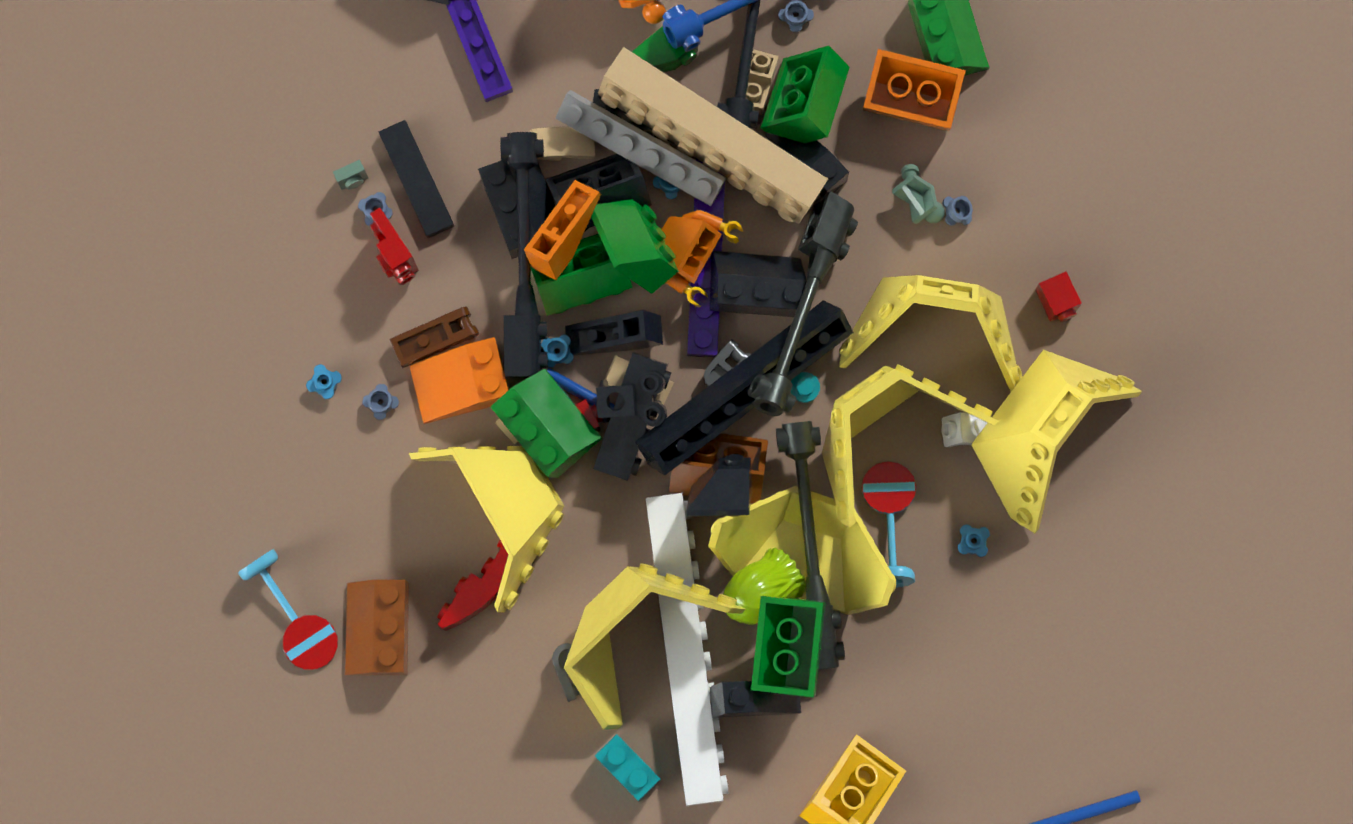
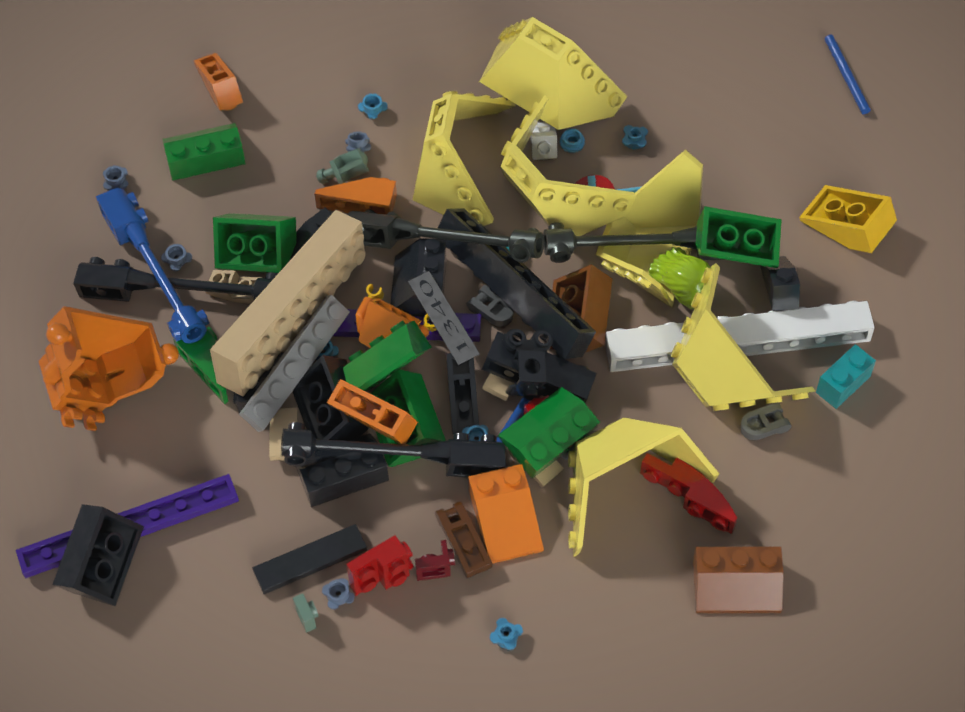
camera: 90 degrees left, 20 degrees down
piece [238,549,338,670] -> none
sand blue plate [362,384,399,420] -> none
black slope [686,454,752,516] -> none
orange slope [863,49,966,132] -> none
red brick [1035,271,1082,322] -> none
none -> orange slope [194,53,243,111]
none -> orange slope [314,177,397,215]
none -> dark azure plate [358,94,388,119]
none -> flat silver sticker [408,271,479,365]
none -> dark red bracket [415,540,455,581]
none -> dark azure plate [560,129,585,153]

